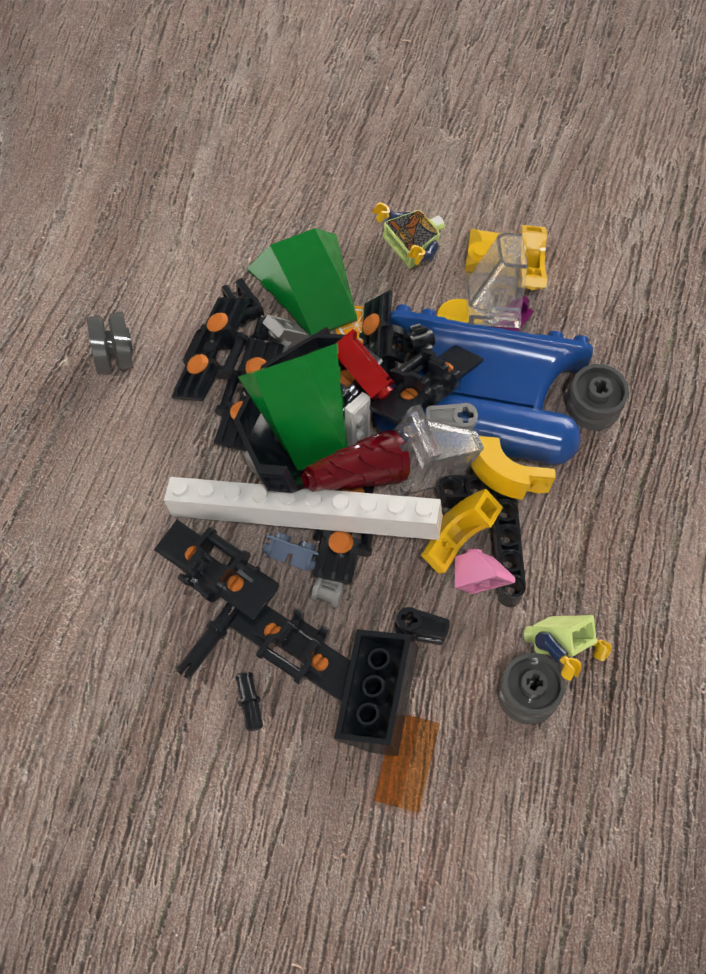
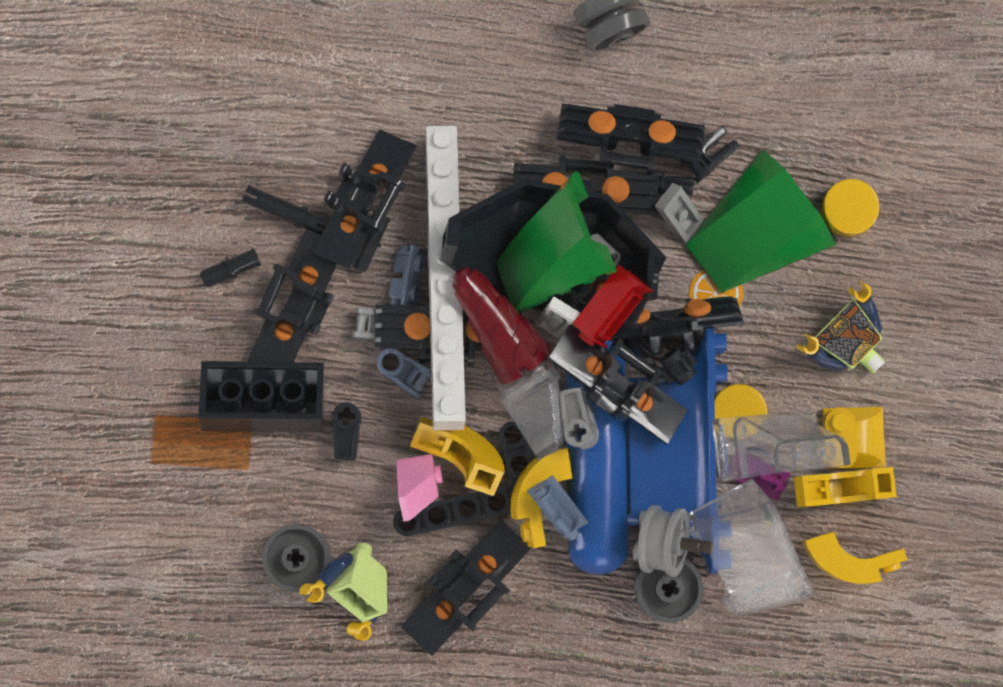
camera: 80 degrees right, 20 degrees up
none -> sand blue piece [377,349,431,400]
none -> black piece [401,519,532,656]
none -> sand blue hinge [527,475,588,541]
none -> light grey wheel [633,505,714,577]
none -> clear windscreen [687,479,815,617]
none -> yellow arch [801,532,908,584]
none -> yellow head [821,179,879,237]

